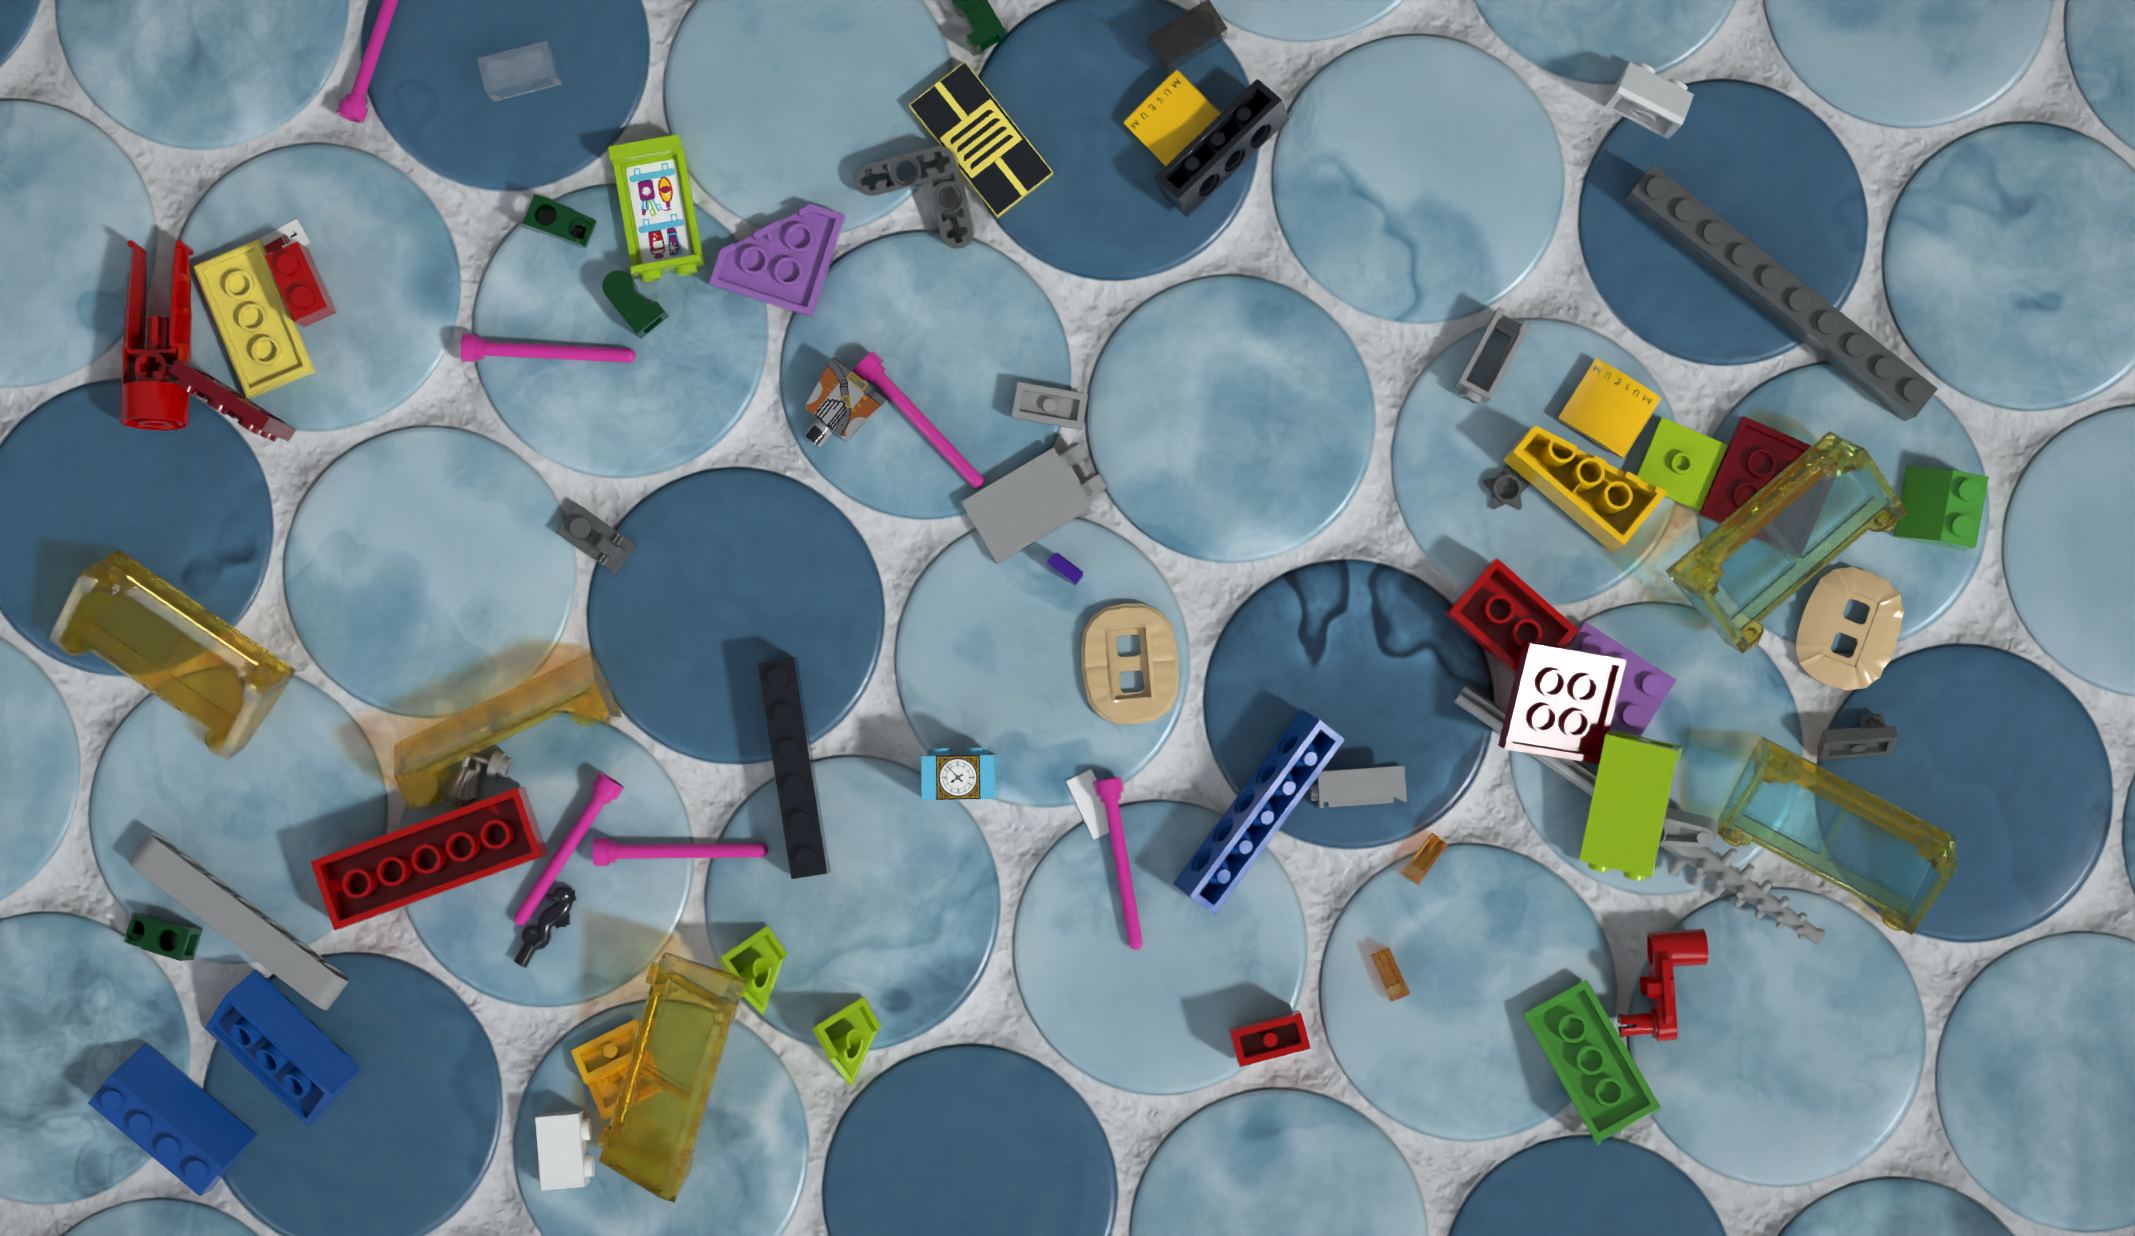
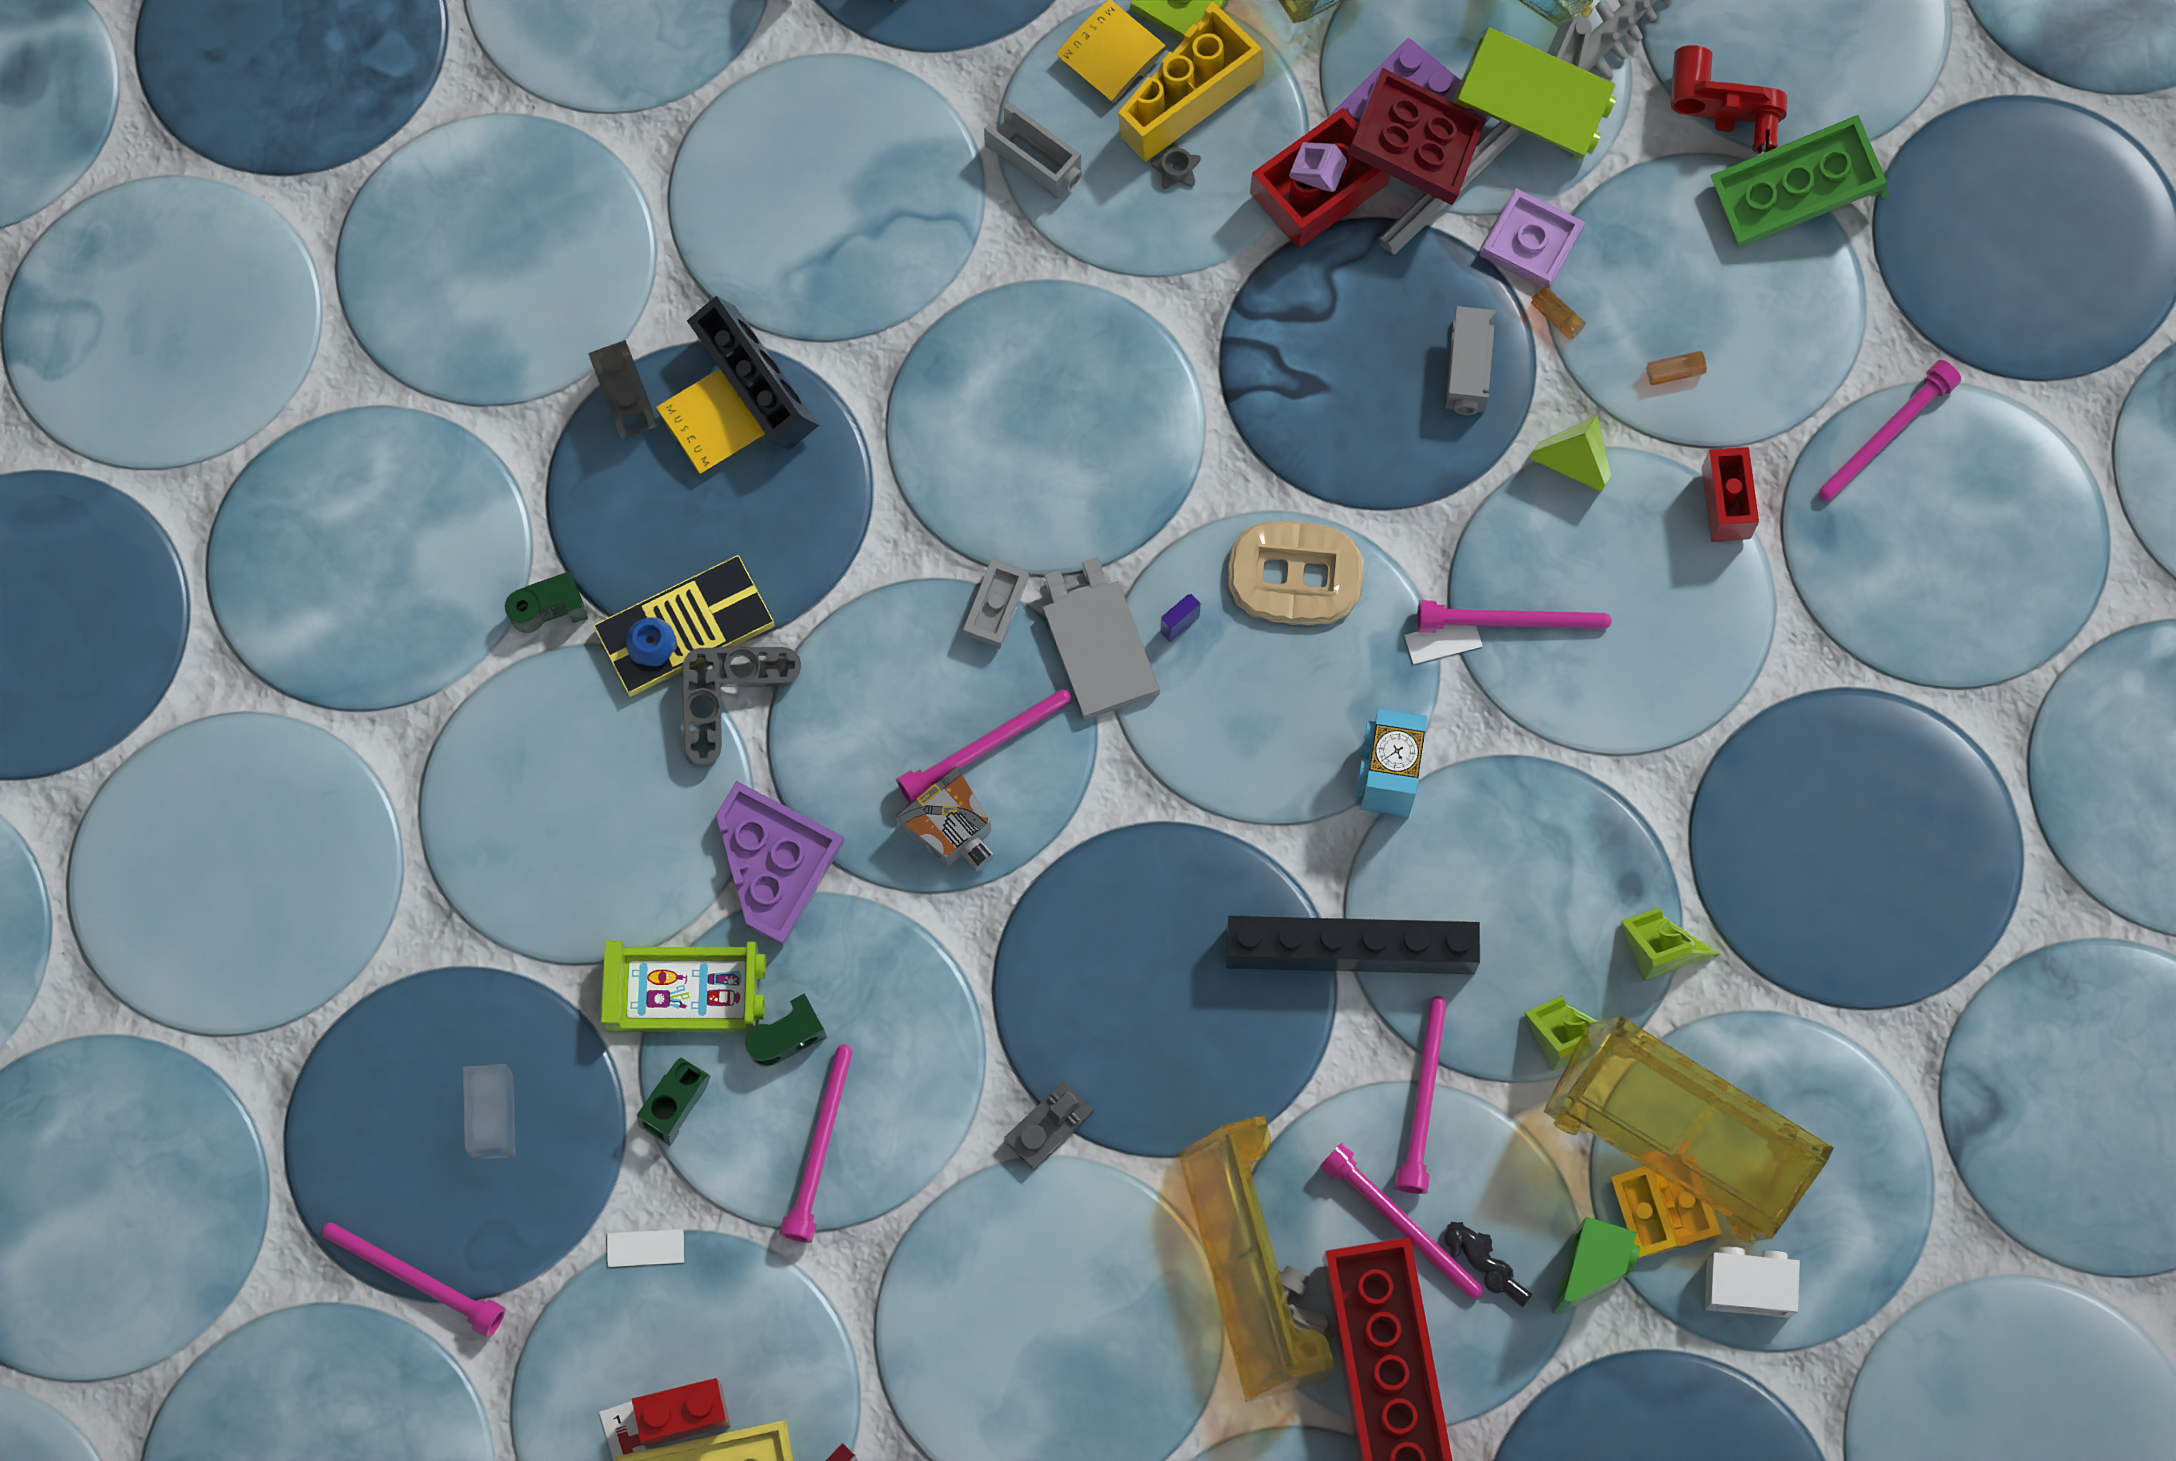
camera: 80 degrees left, 15 degrees down
blue brick [1173,709,1345,915] -> none
none -> white sticker [607,1229,684,1267]
none -> blue plate [625,617,677,666]
none -> lavender slope [1289,142,1347,192]
none -> lavender tile [1479,188,1585,290]
none -> lime slope [1529,414,1611,492]
none -> bright green slope [1553,1217,1640,1315]
none -> dark pink piece [1819,360,1961,501]

